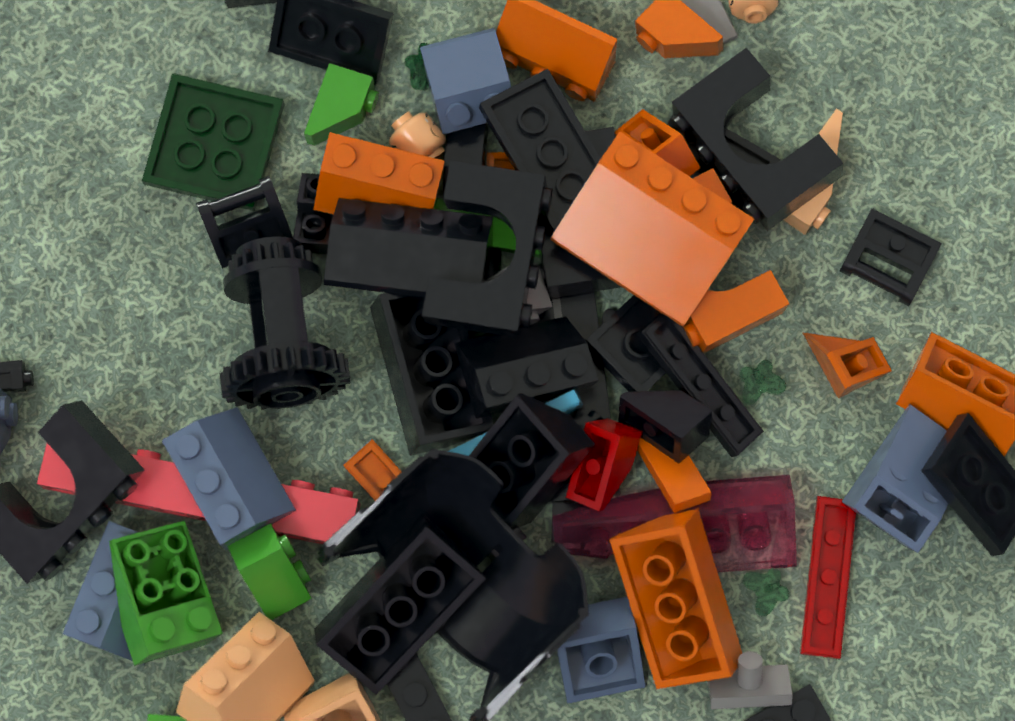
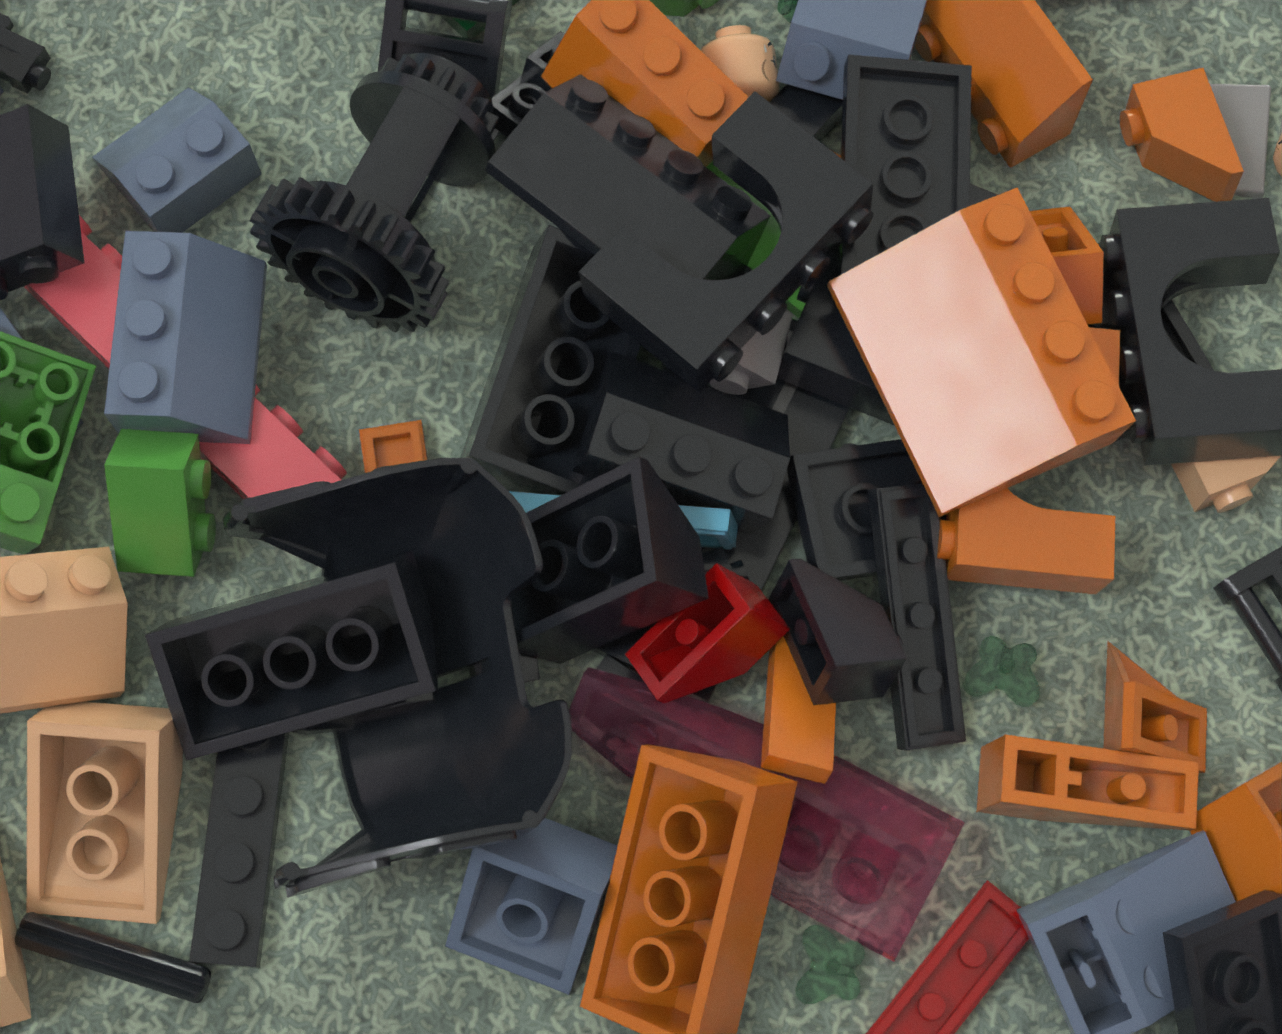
camera: 30 degrees right, 5 degrees down
none -> sand blue slope [92,87,261,233]
none -> orange slope [976,734,1199,831]

